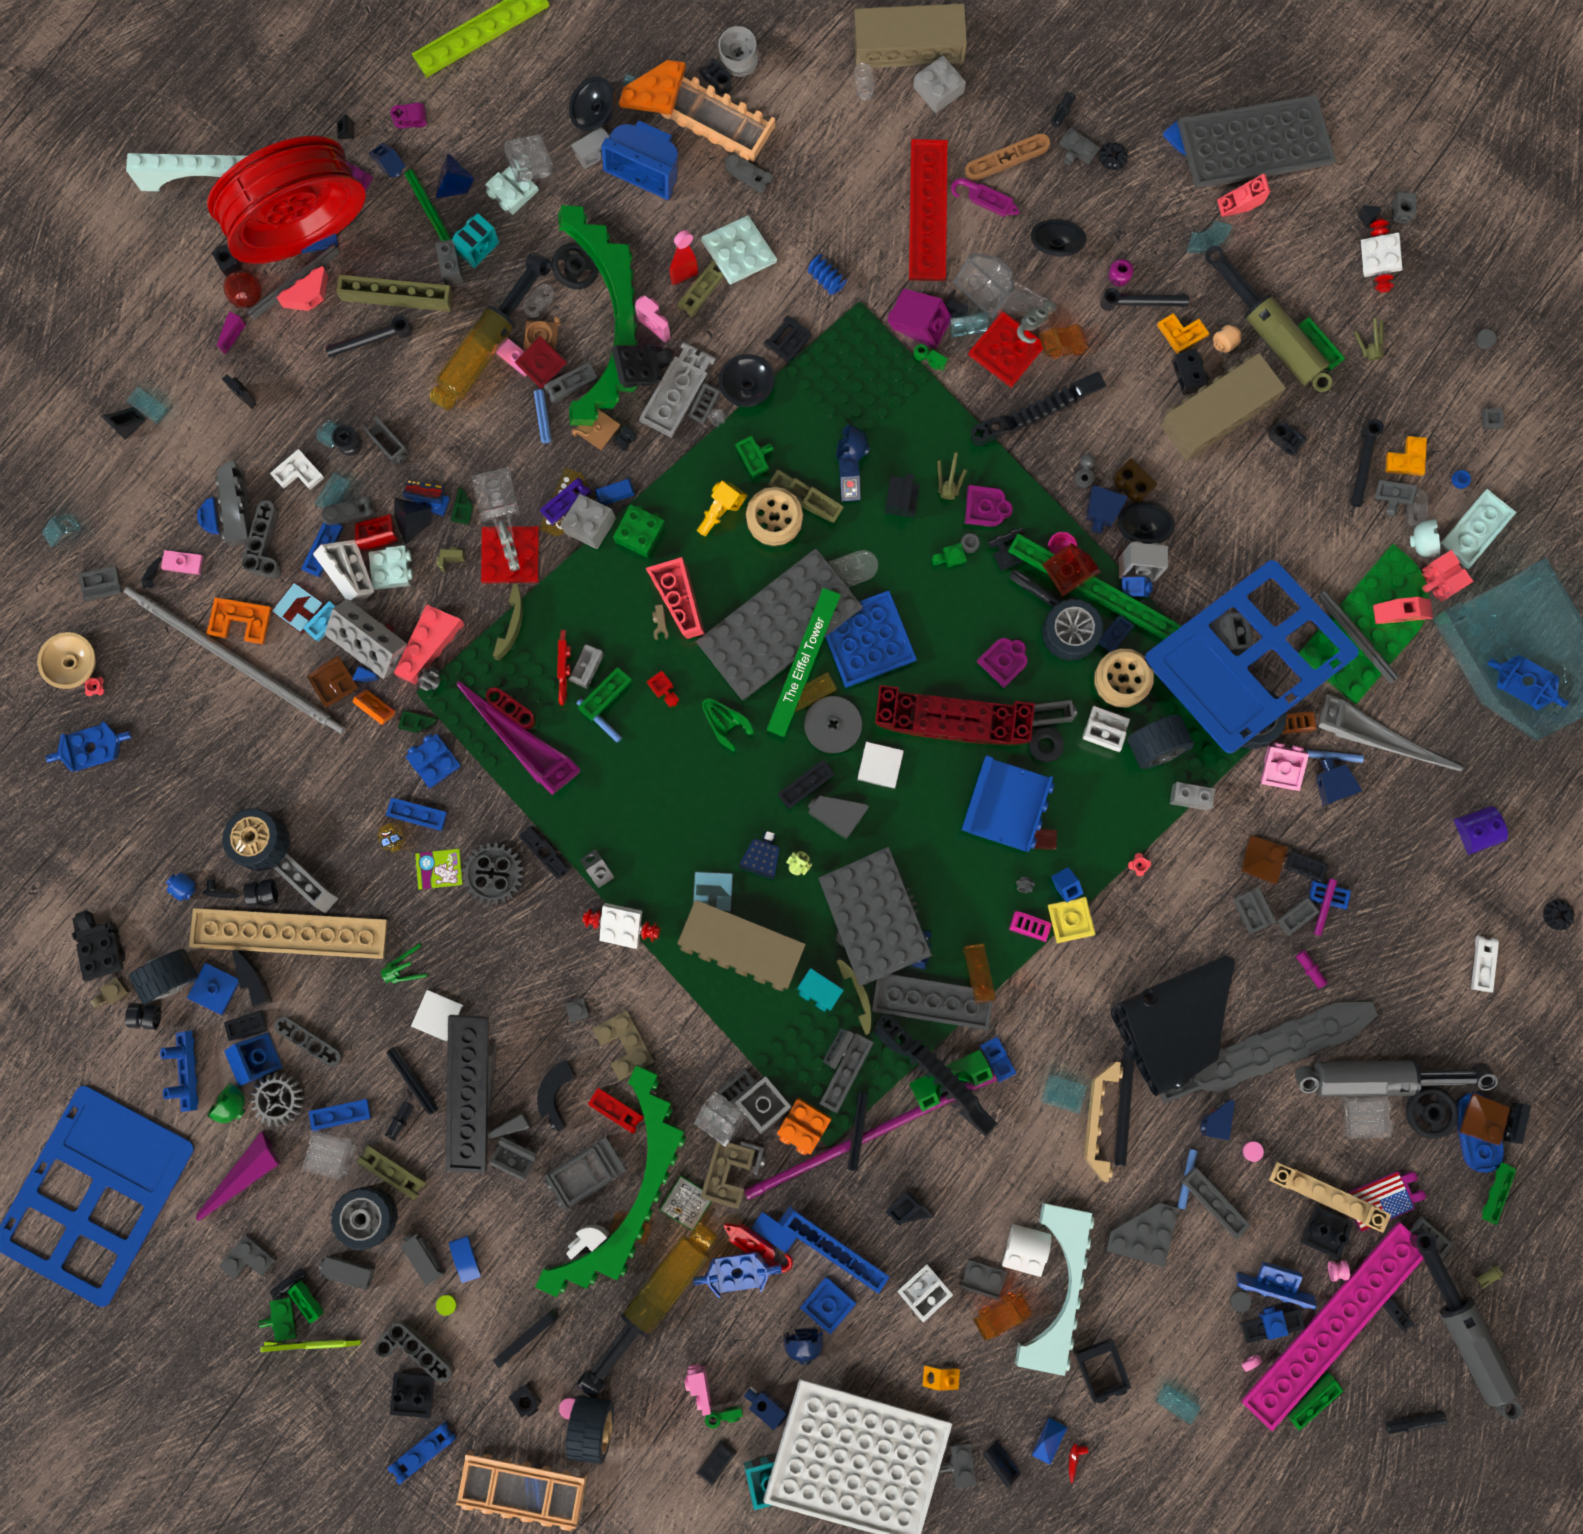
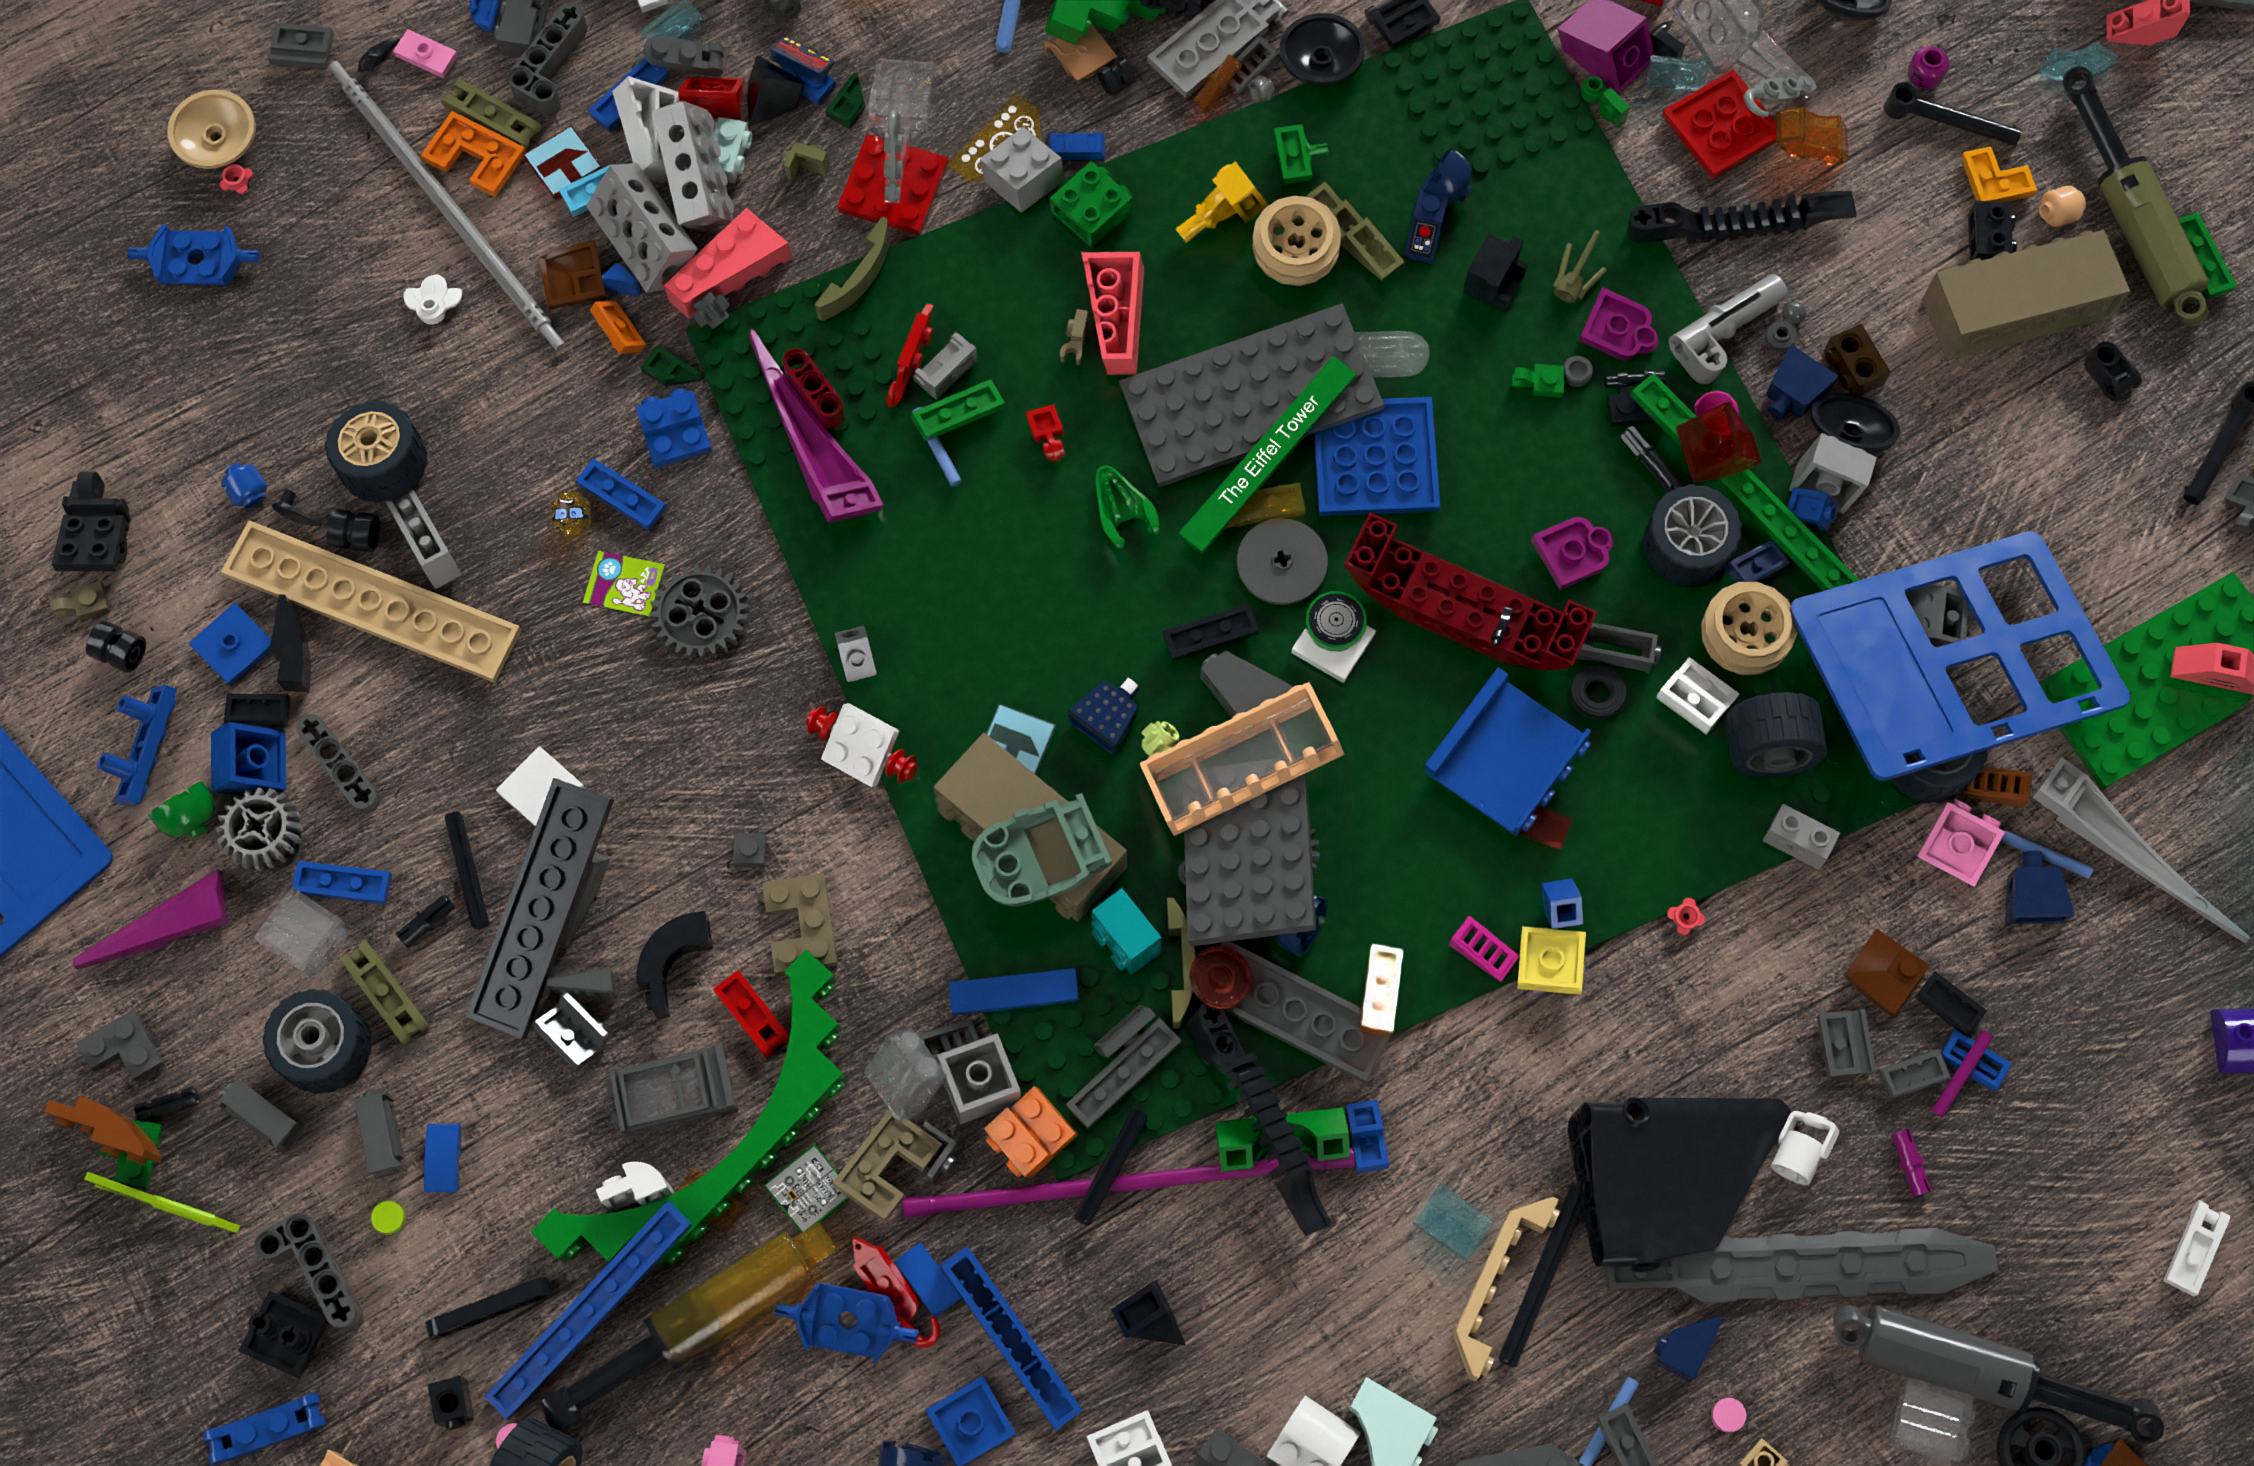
camera: 20 degrees right, 10 degrees down
black wheel [129,948,199,1005] -> none
green plate [287,1281,324,1324] -> none
green plant [381,944,428,984] -> none
black piece [519,826,571,880] -> none
dark purple plate [539,478,592,526] -> none
dark grey plate [1016,877,1035,893] -> none
dark grey axle [1317,591,1398,683] -> none
none -> dark orange slope [44,1096,162,1165]
none -> white plate [404,274,462,325]
none -> olive plate [441,79,542,150]
none -> blue plate [484,1201,693,1420]
none -> light grey brick [652,101,734,232]
none -> blue tile [949,968,1079,1016]
none -> sand green slope [972,793,1112,907]
none -> window [1139,682,1345,836]
none -> clear red tile [1189,945,1253,1009]
none -> clear orange pin [1193,54,1242,111]
none -> tile [1306,591,1366,652]
none -> black piece [1491,606,1513,647]
none -> light grey piece [1669,274,1788,384]
none -> white piece [1771,1111,1839,1185]

